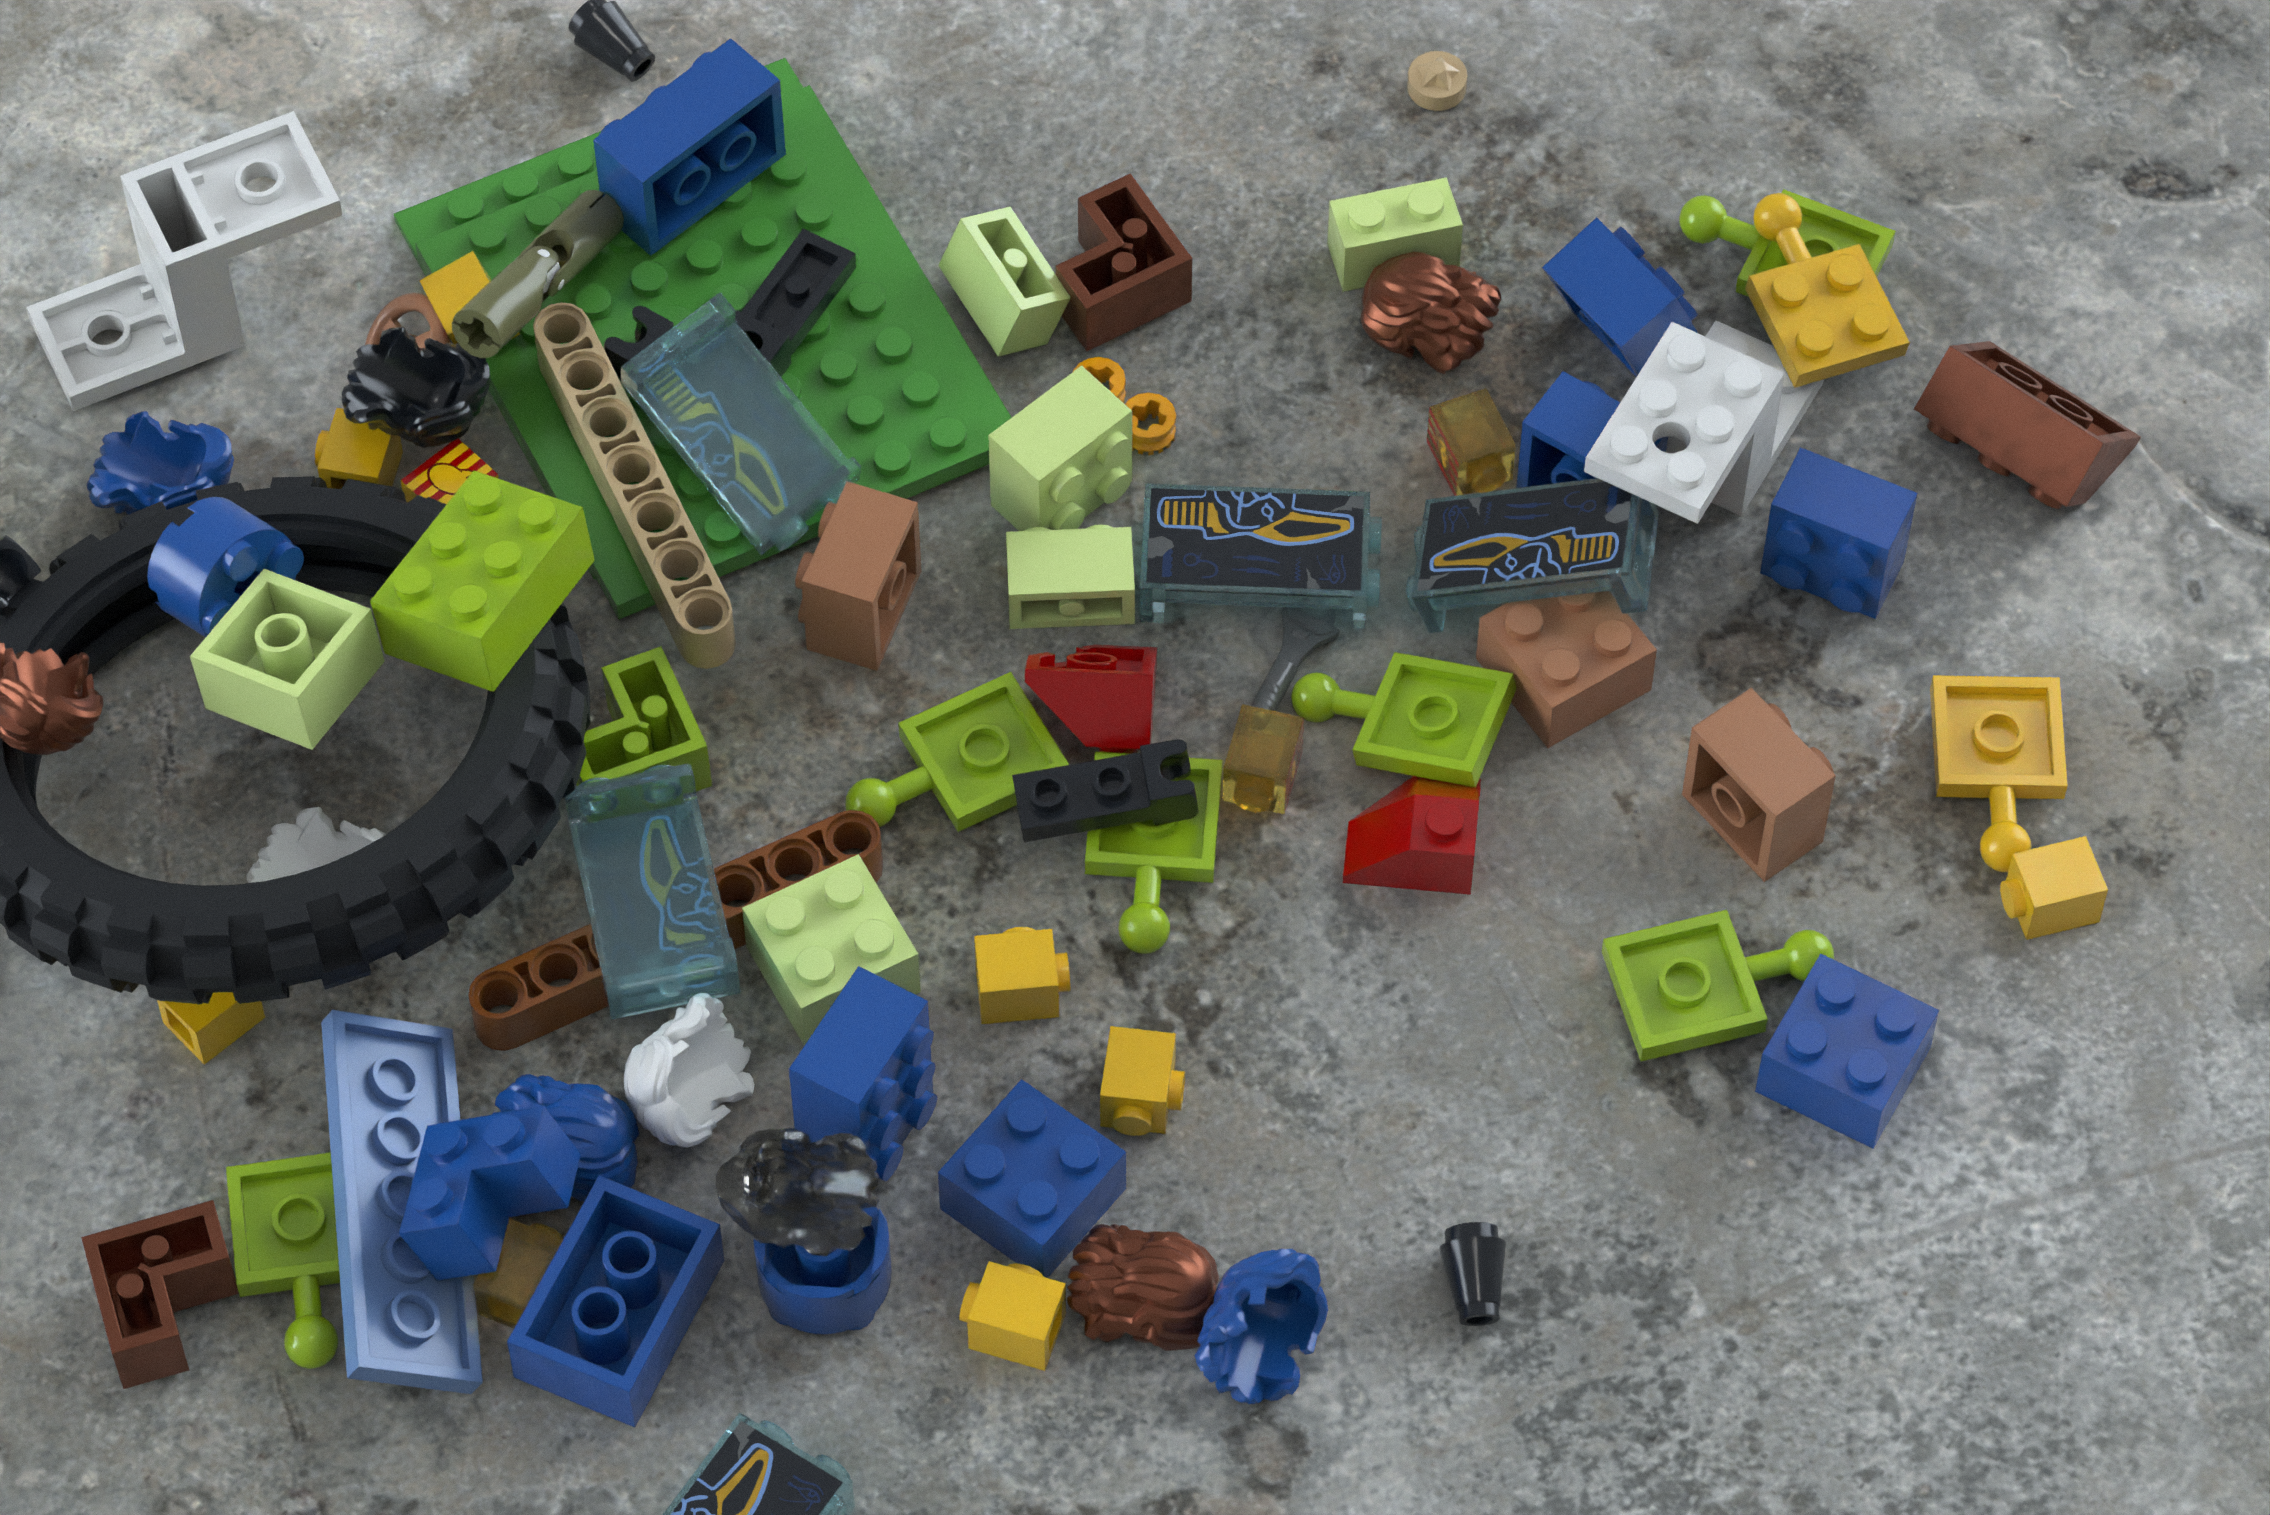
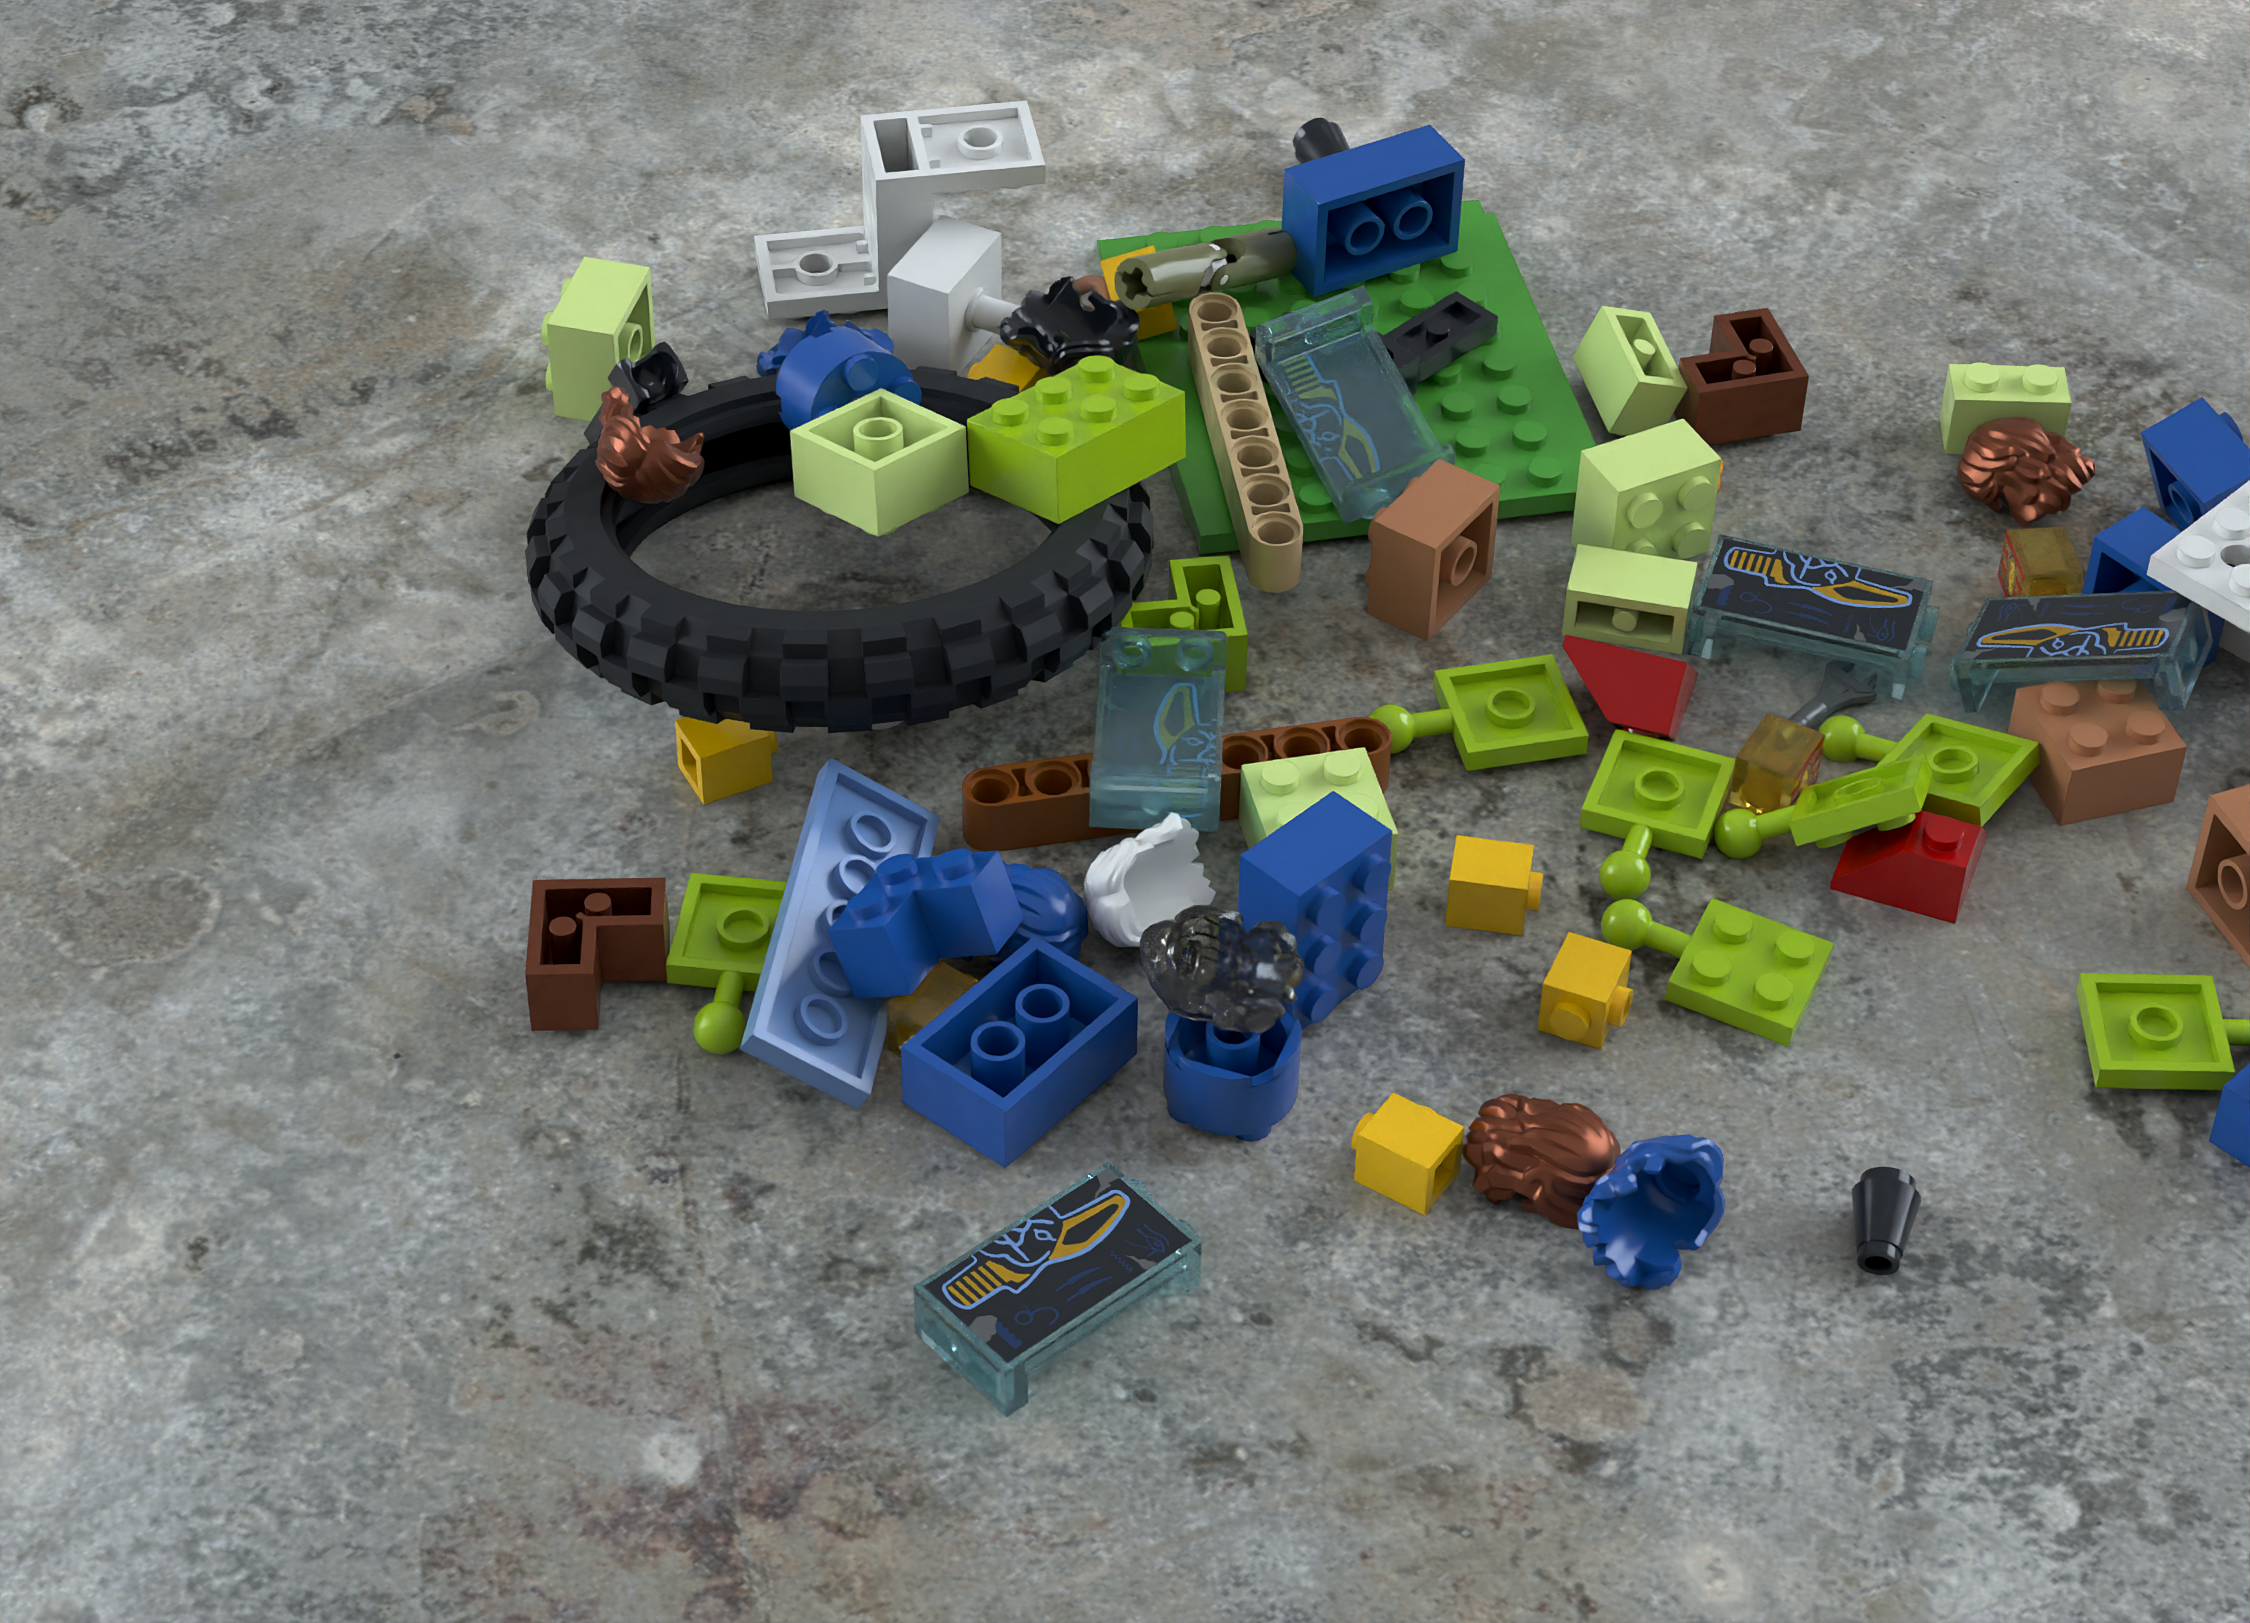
camera: 15 degrees right, 15 degrees down
blue brick [938,1079,1126,1278] -> none
black plate [1012,739,1199,843] -> none
light orange bush [1125,392,1176,455] -> none
tan tile [1407,51,1468,111] -> none
none -> white brick [887,215,1021,376]
none -> lime plate [1601,898,1835,1047]
none -> lime plate [1714,753,1933,859]

